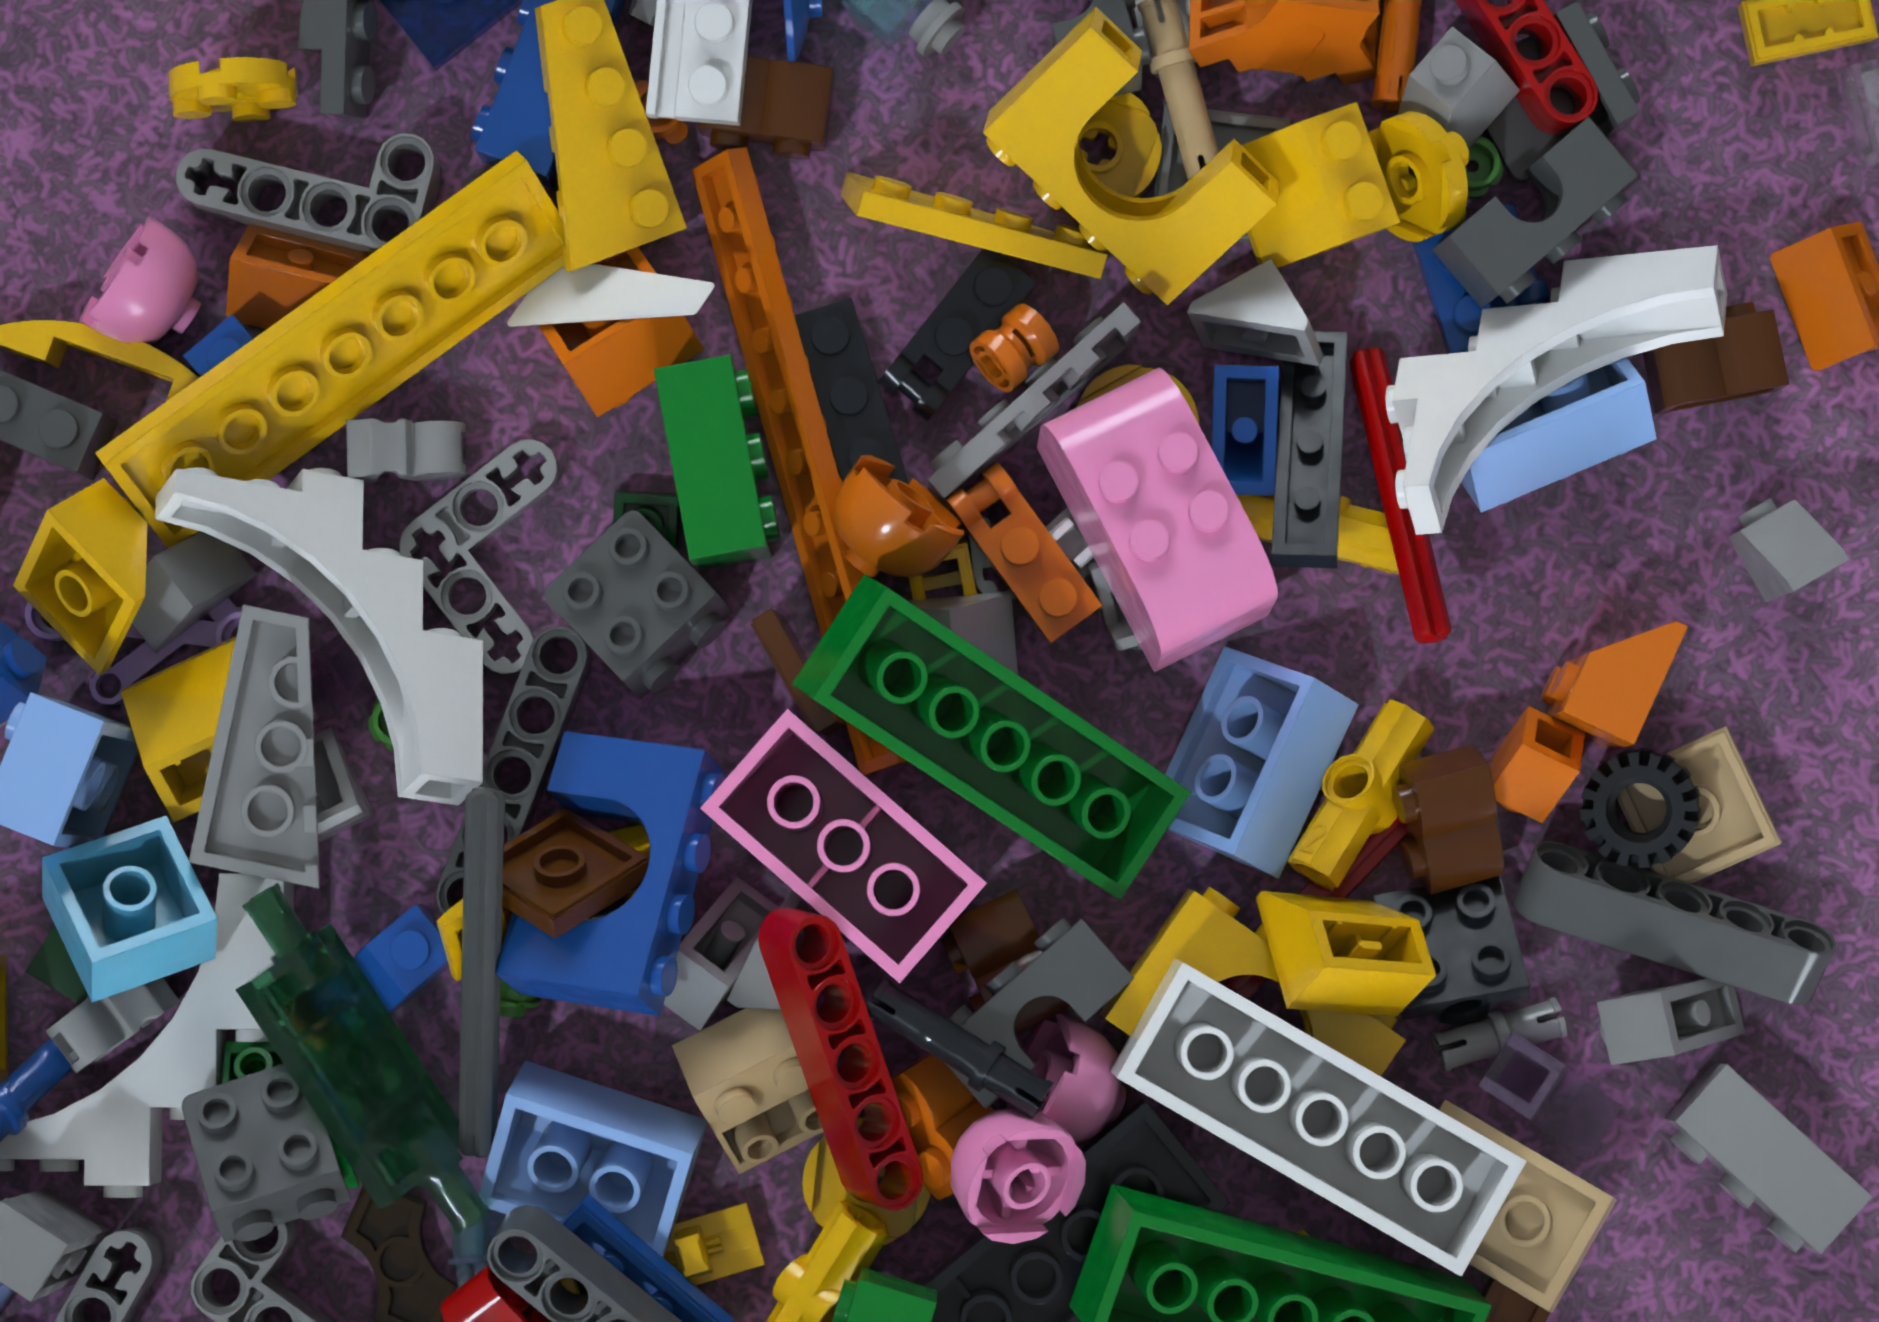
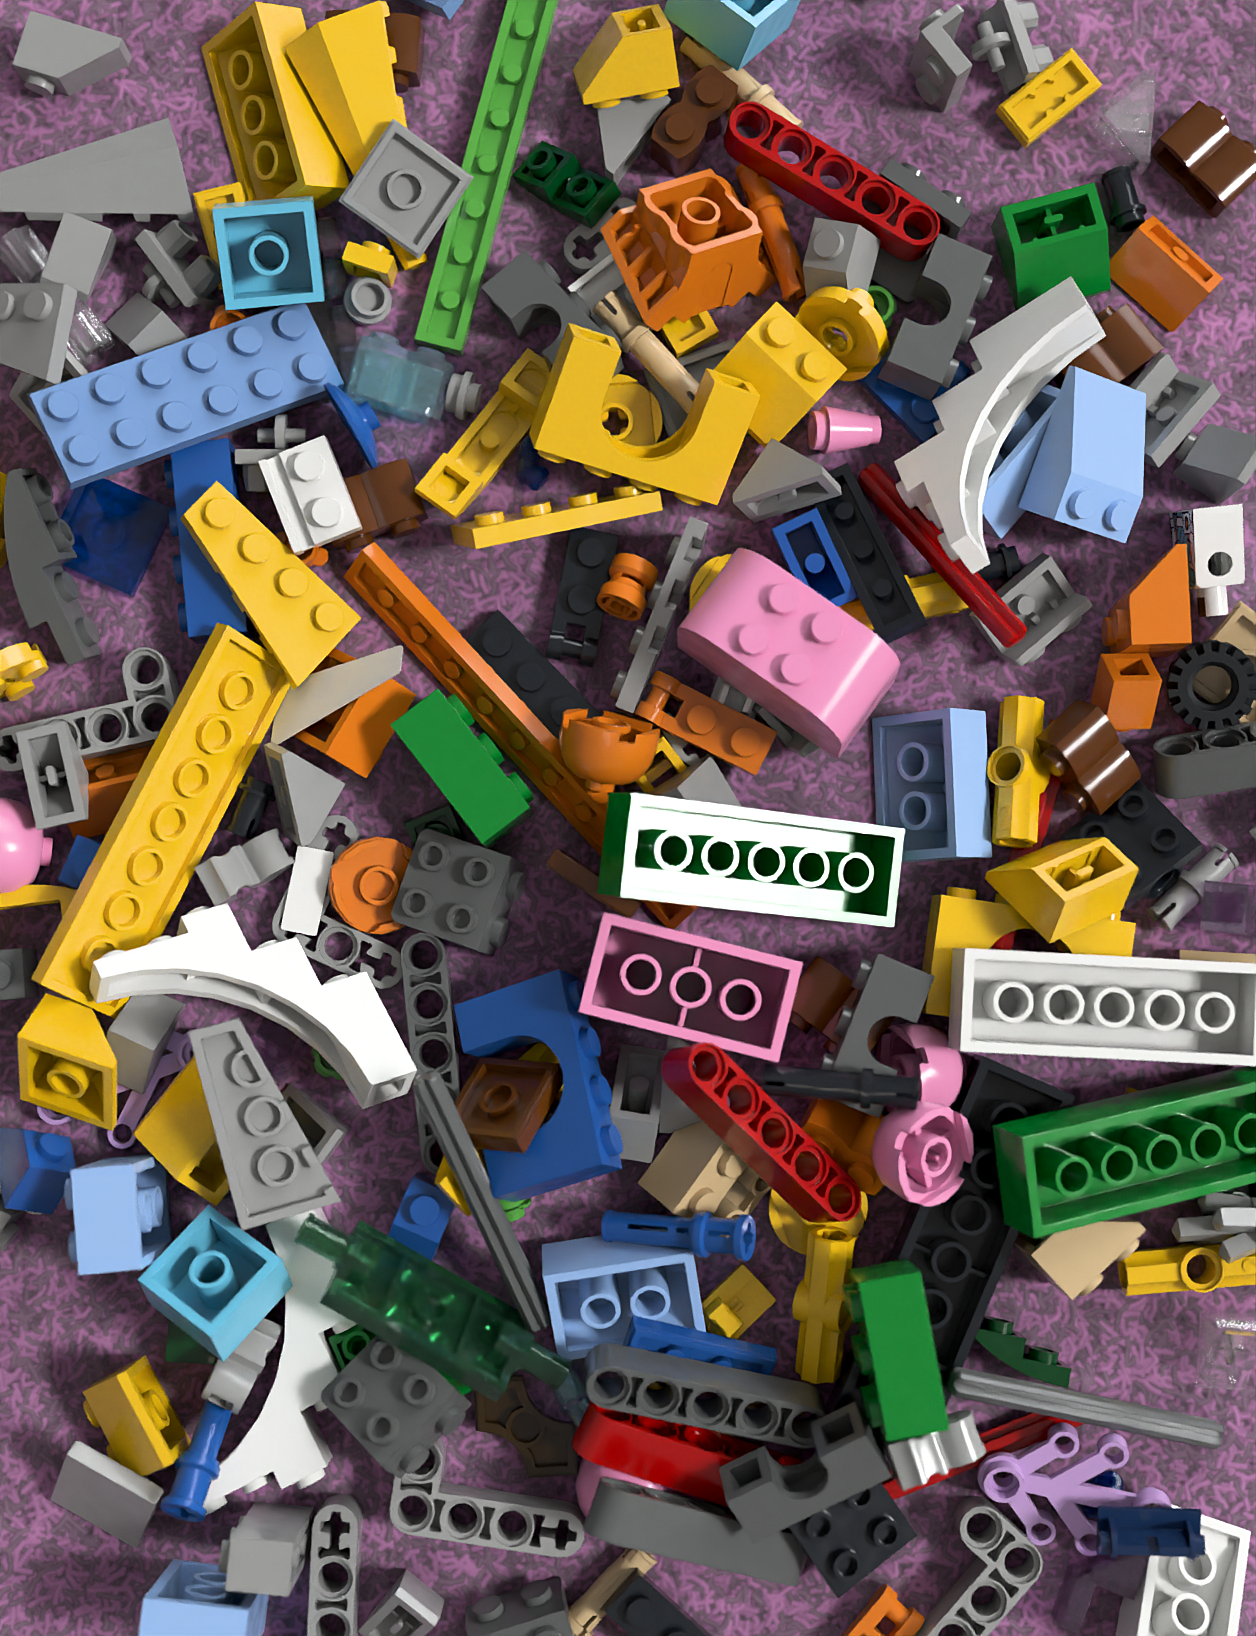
camera: 30 degrees left, 0 degrees up
none -> light grey slope [15,721,89,830]
none -> black pin [224,775,276,840]
none -> light grey slope [264,742,345,847]
none -> white sticker [281,846,334,936]
none -> orange tile [327,836,413,935]
none -> yellow slope [414,348,550,520]
none -> clear blue arm [515,434,550,491]
none -> blue pin [601,1210,756,1261]
none -> yellow plate [660,311,719,359]
none -> bright pink cone [807,406,881,455]
none -> light grey bracket [969,553,1092,667]
none -> black pin [977,543,1020,582]
none -> green slope [991,182,1111,311]
none -> light blue slope [1018,365,1146,543]
none -> black pin [1100,166,1147,233]
none -> light grey bracket [1129,352,1221,468]
none -> white torso [1169,504,1245,617]

